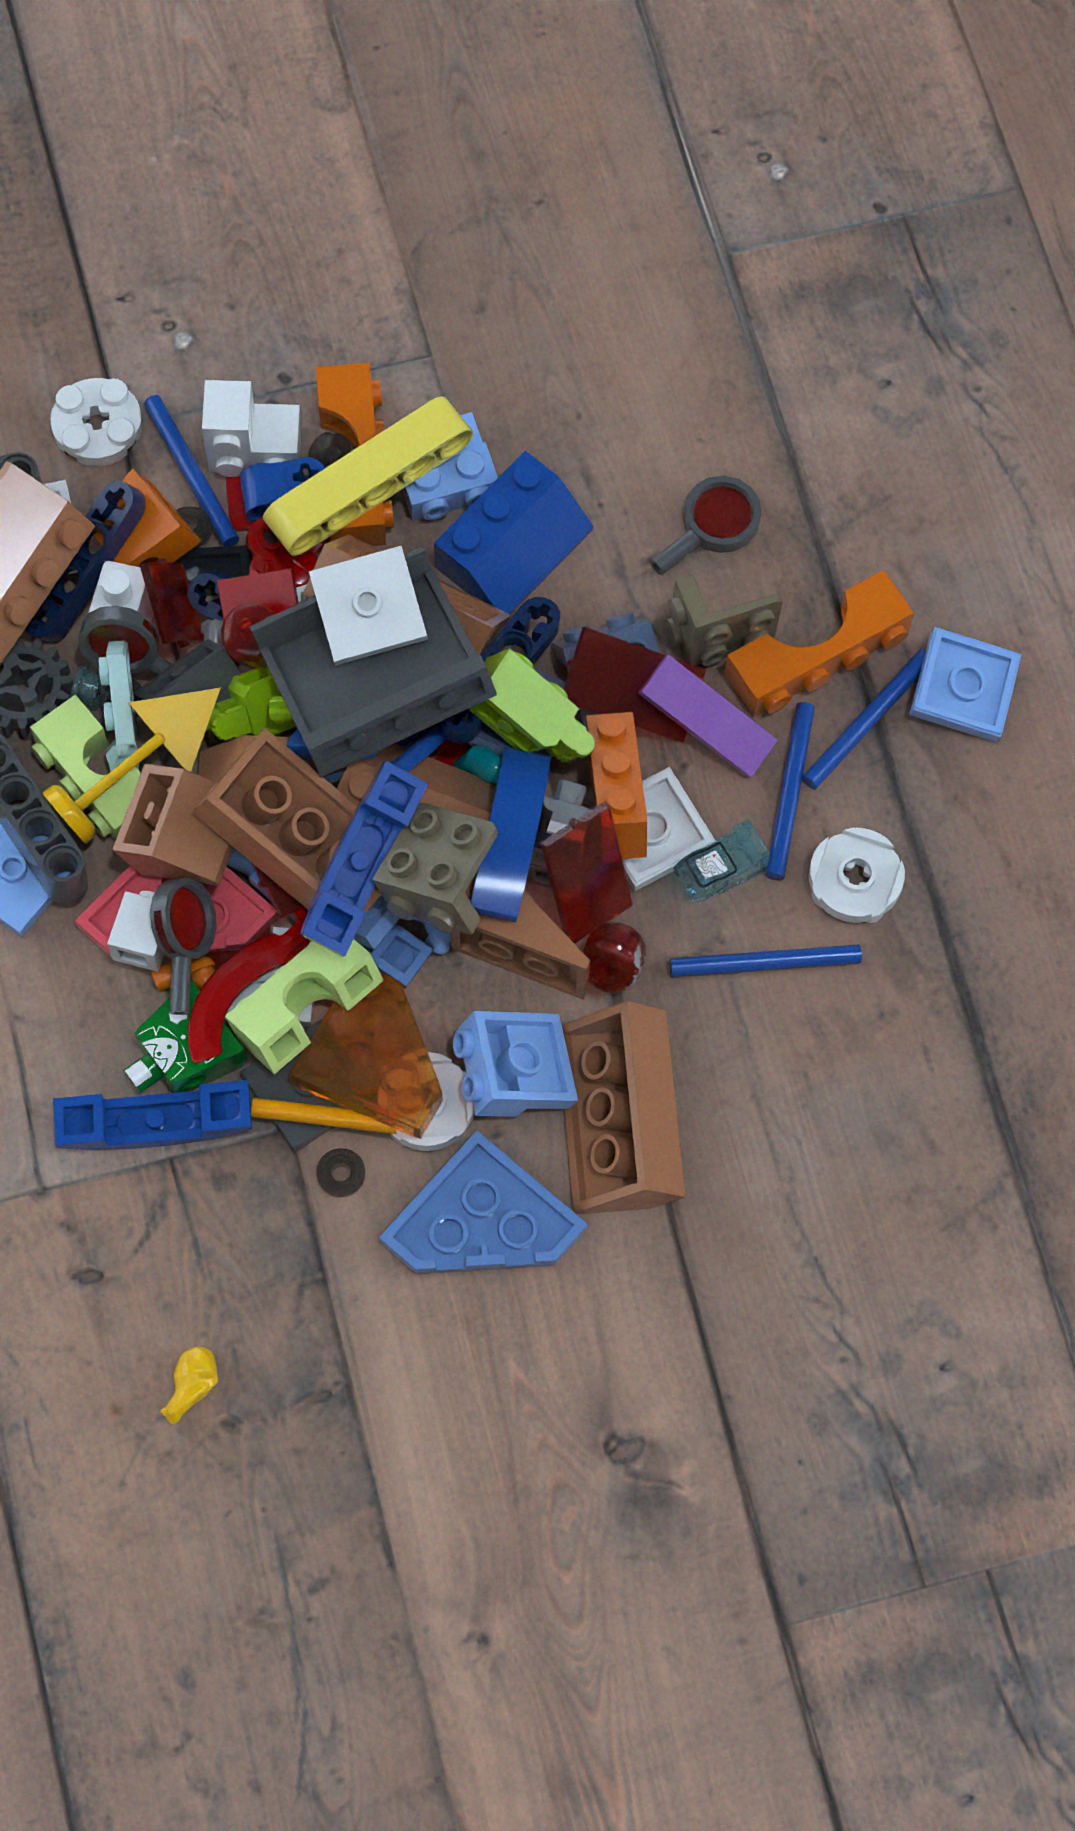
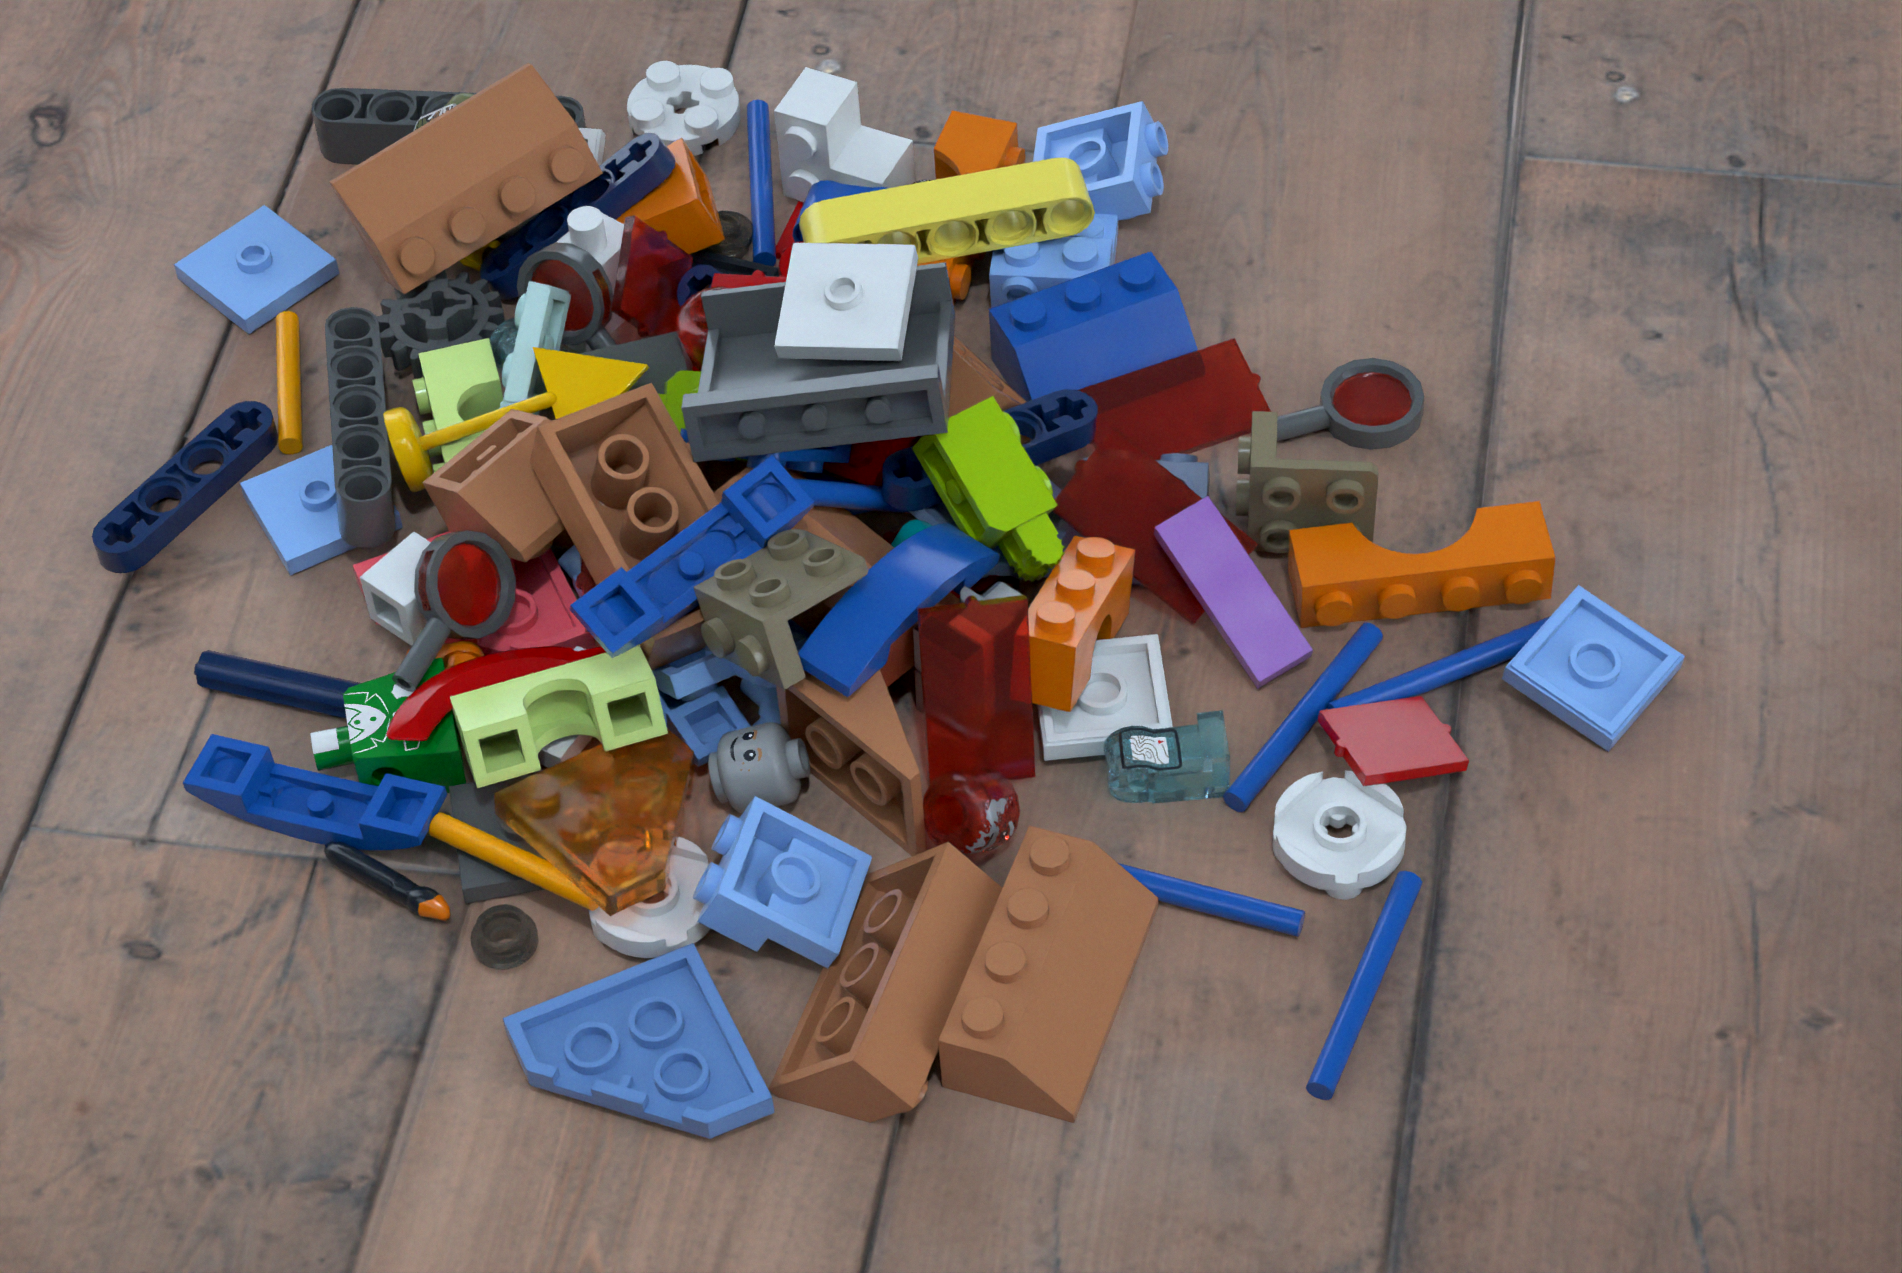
camera: 30 degrees right, 20 degrees down
yellow animal [160,1346,218,1425] -> none
none -> dark blue axle [194,650,361,718]
none -> black piece [324,841,451,921]
none -> light grey head [708,722,810,814]
none -> nougat slope [938,825,1159,1123]
none -> light blue plate [1033,101,1168,221]
none -> clear red piece [1078,338,1271,461]
none -> blue bar [1306,871,1422,1100]
none -> piece [1318,696,1469,787]

